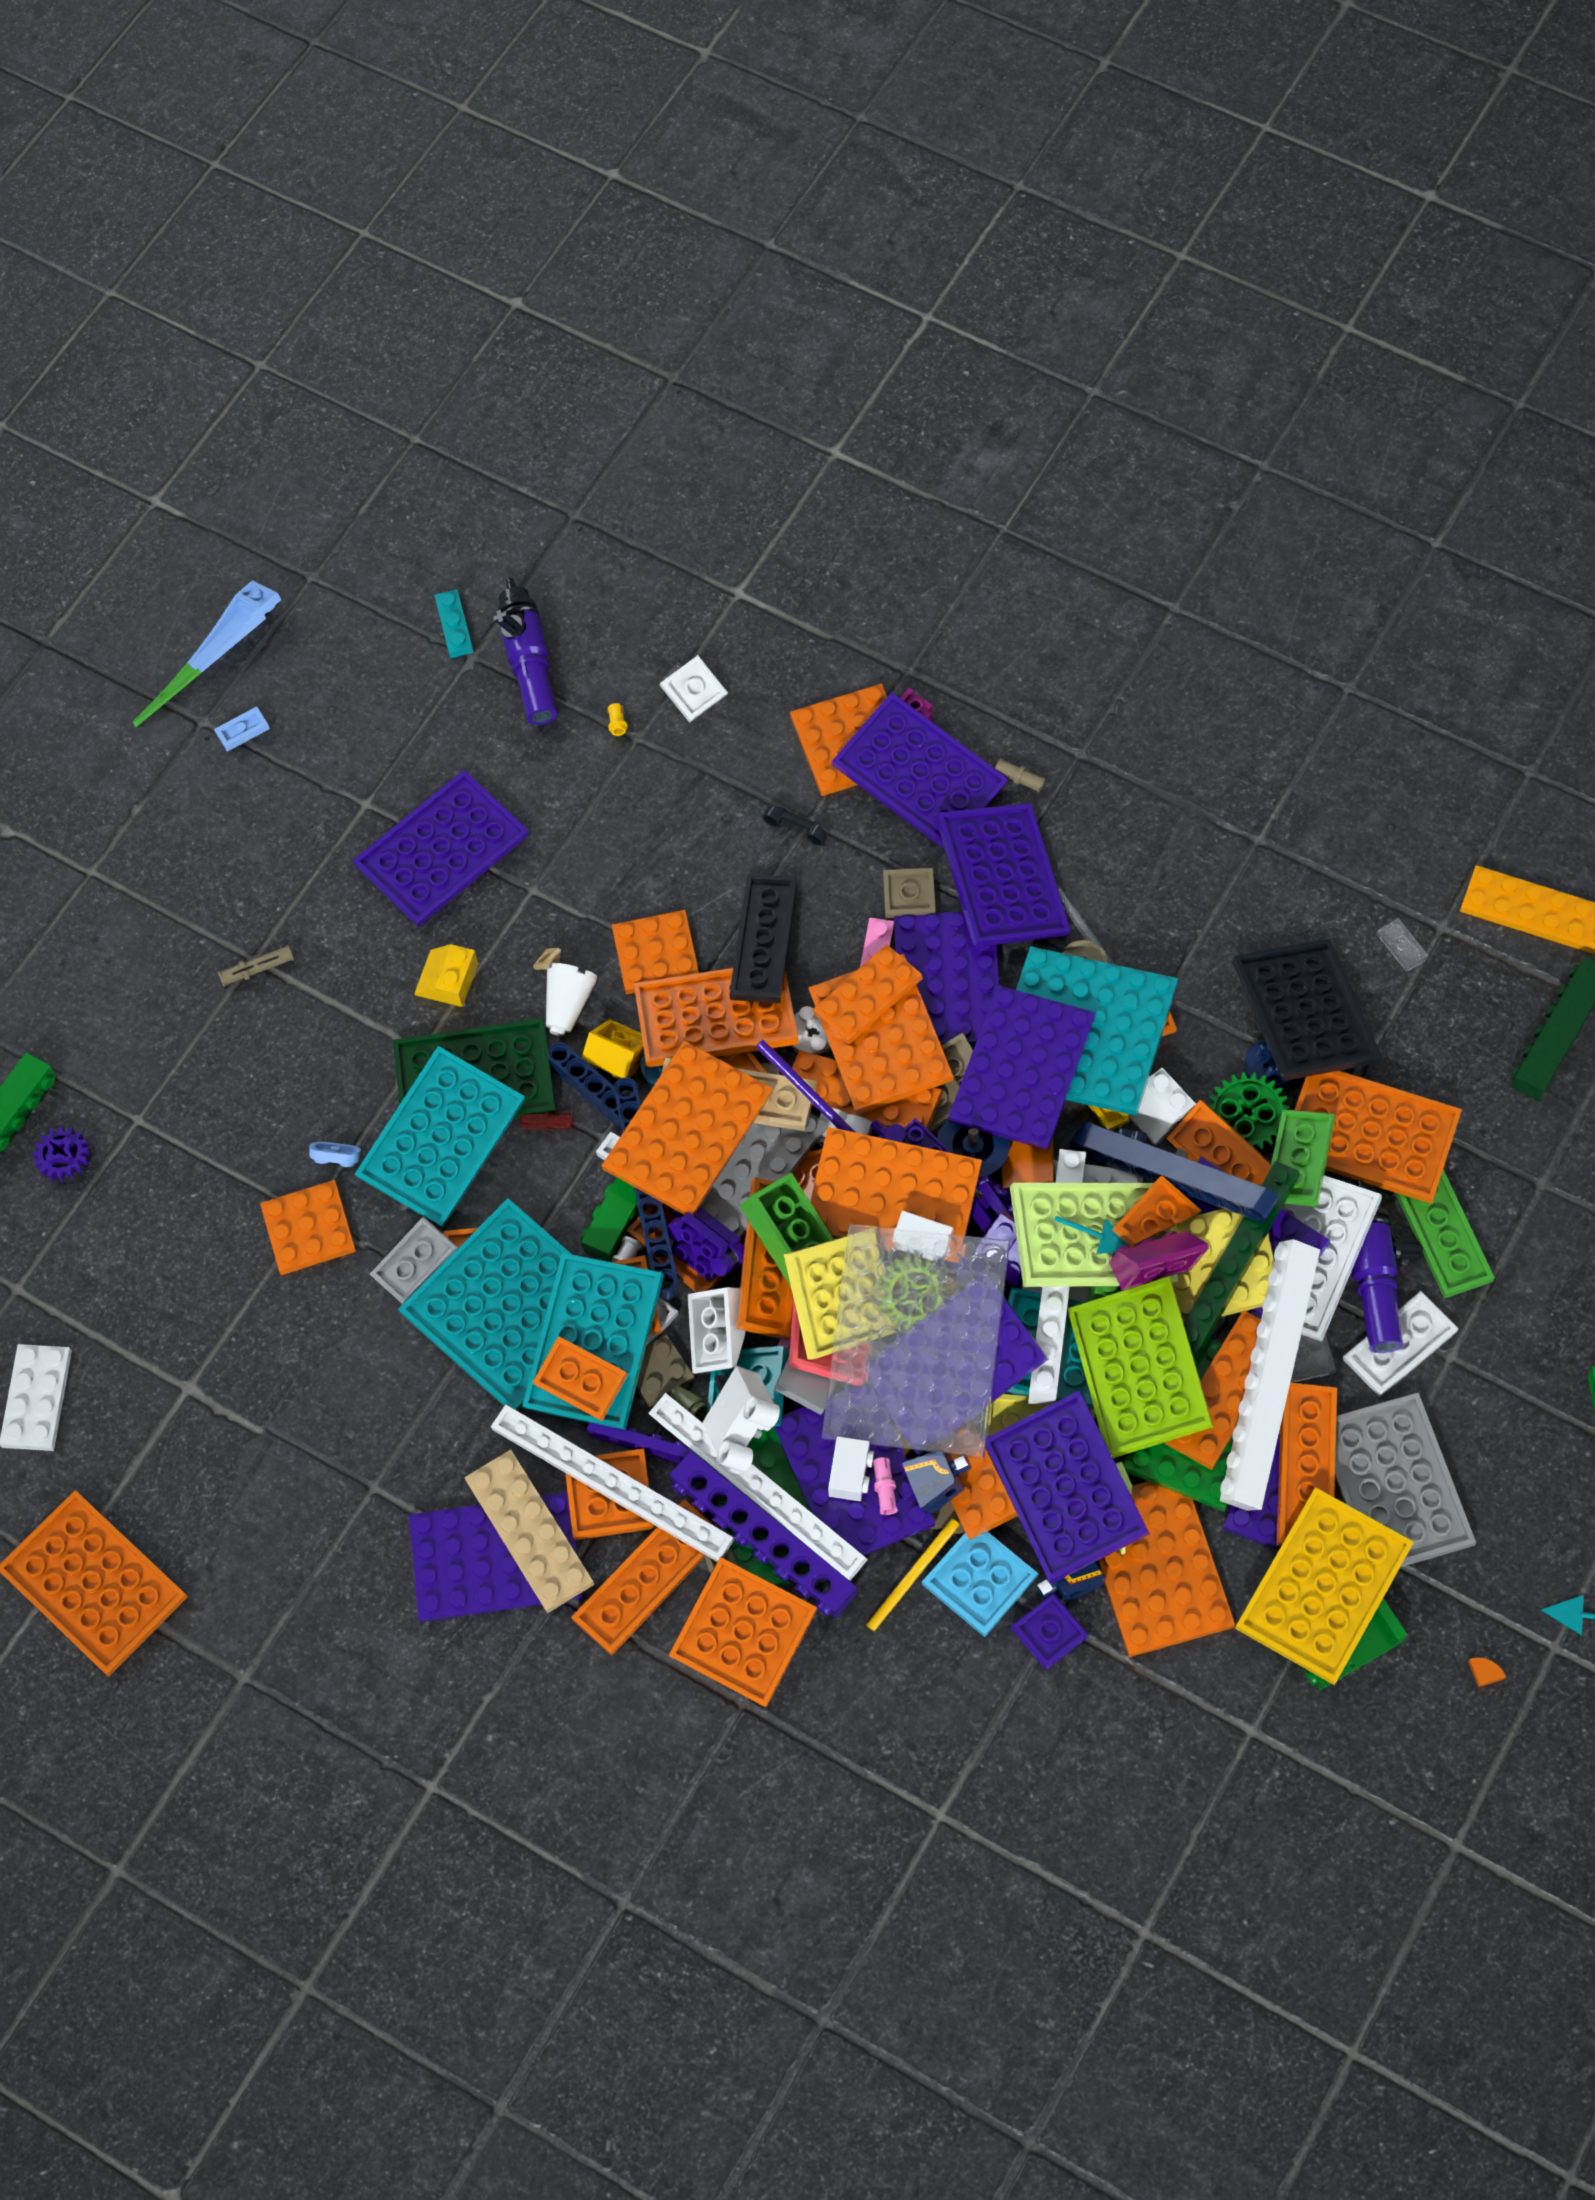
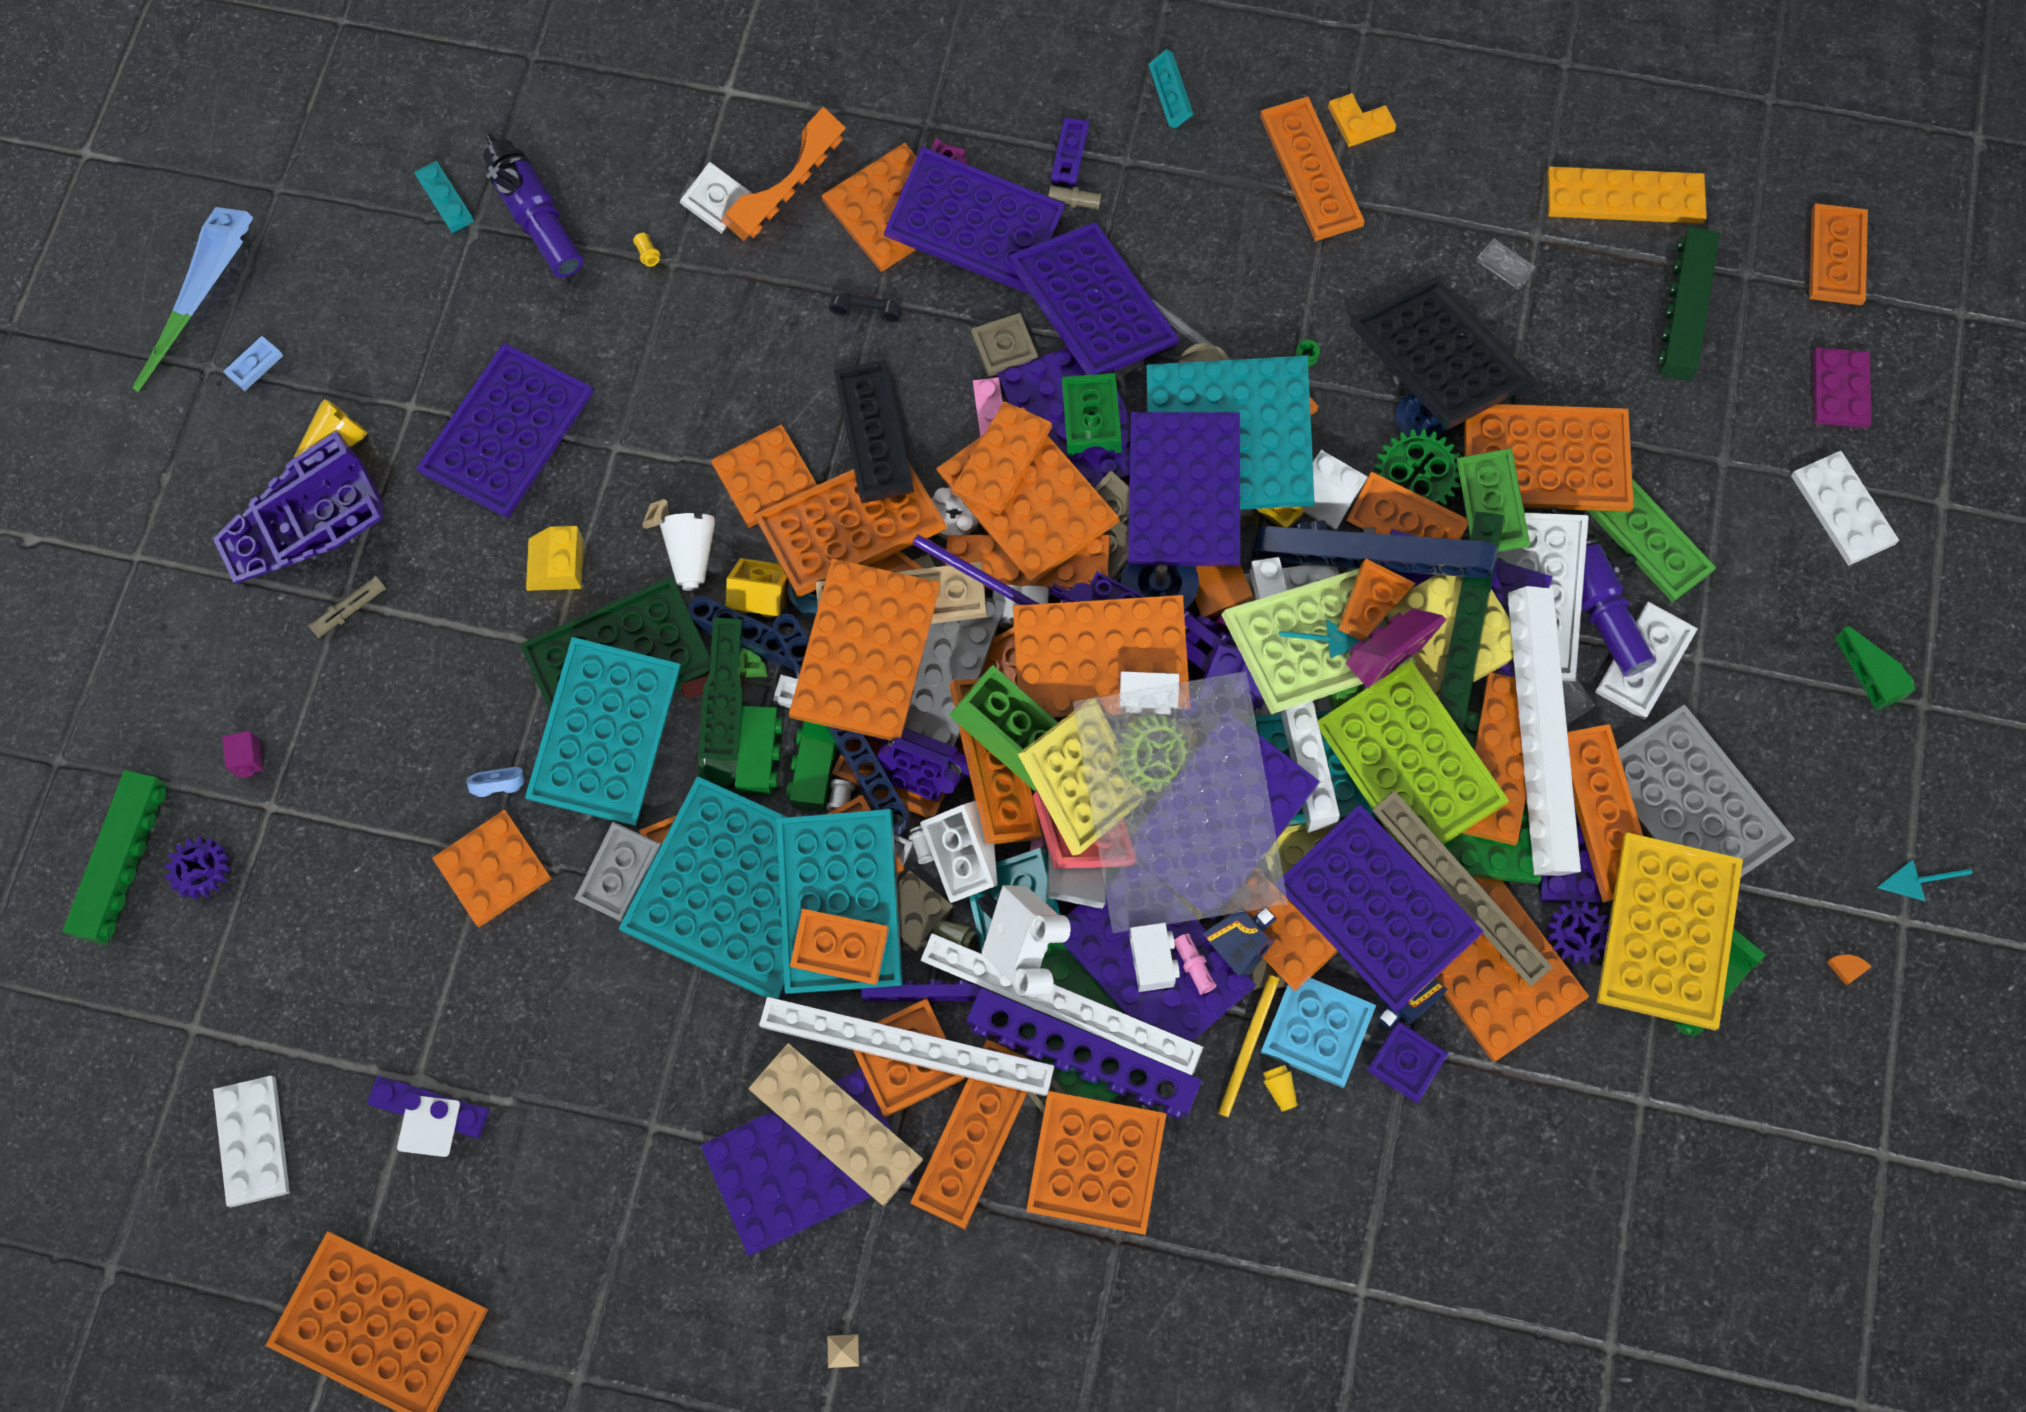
camera: 20 degrees left, 5 degrees up
none -> dark purple wedge [213,431,385,584]
none -> magenta brick [222,731,263,777]
none -> yellow cone [294,399,368,457]
none -> dark purple plate [366,1075,490,1139]
none -> white sticker [397,1096,460,1157]
none -> dark green piece [698,618,744,788]
none -> orange arch [721,107,846,241]
none -> green brick [735,706,784,796]
none -> bright green tile [740,648,768,677]
none -> tan slope [827,1334,859,1368]
none -> white pin [908,826,934,864]
none -> dark purple plate [1051,117,1089,187]
none -> green piece [1062,373,1122,456]
none -> teal plate [1148,49,1194,129]
none -> orange plate [1260,97,1365,241]
none -> yellow cone [1263,1065,1298,1112]
none -> green bush [1295,340,1320,367]
none -> light orange plate [1328,93,1396,147]
none -> dark tan plate [1371,790,1553,987]
none -> dark purple gear [1546,901,1609,965]

